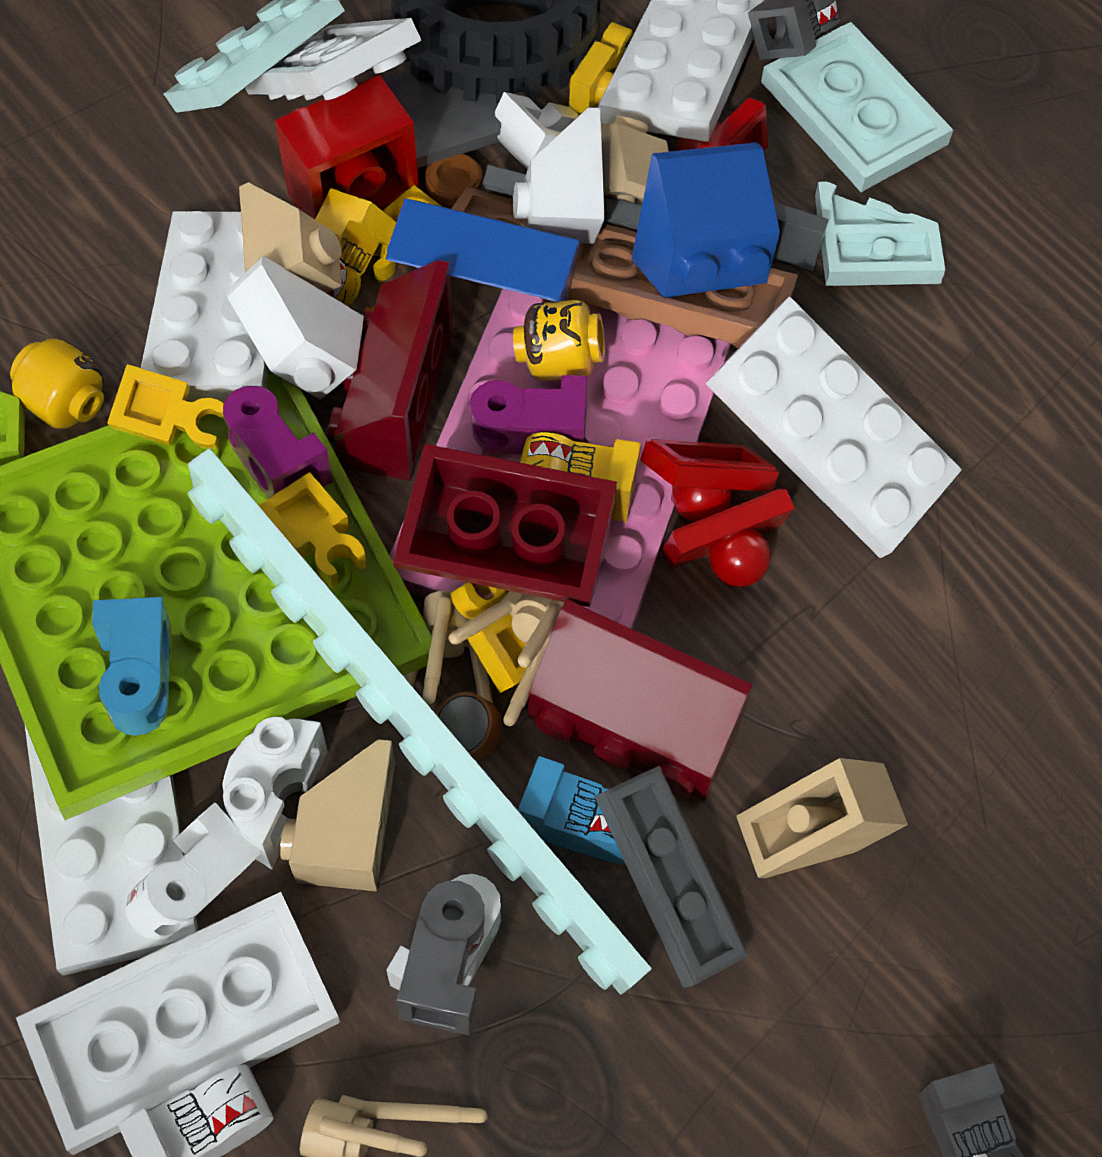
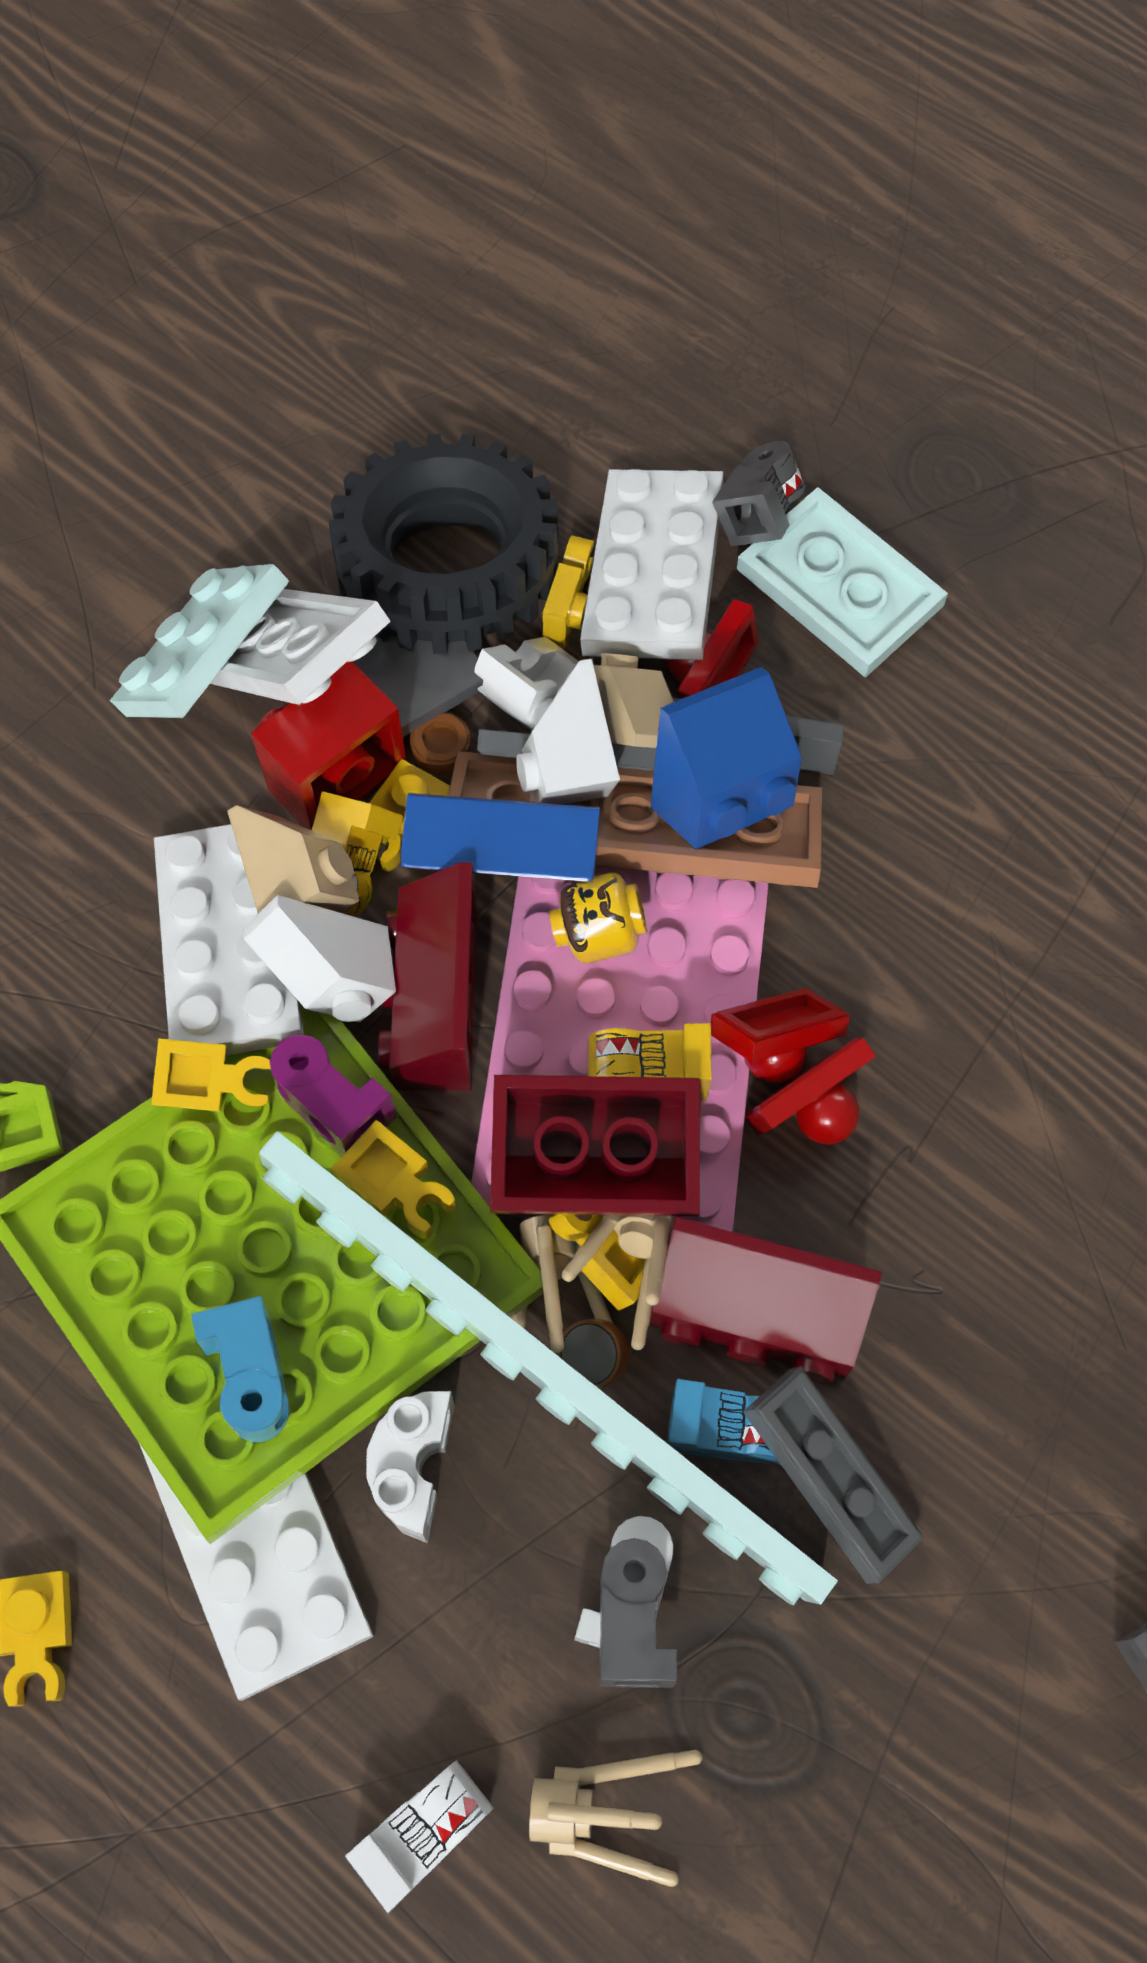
camera: 10 degrees left, 5 degrees up
yellow head [10,338,104,429] -> none
white plate [16,892,340,1155] -> none
white leg [125,802,261,940] -> none
tan slope [280,739,396,892] -> none
magenta leg [470,375,587,455] -> none
white plate [705,296,962,558] -> none
tan slope [736,758,908,878] -> none
light aqua wing [815,182,945,286] -> none

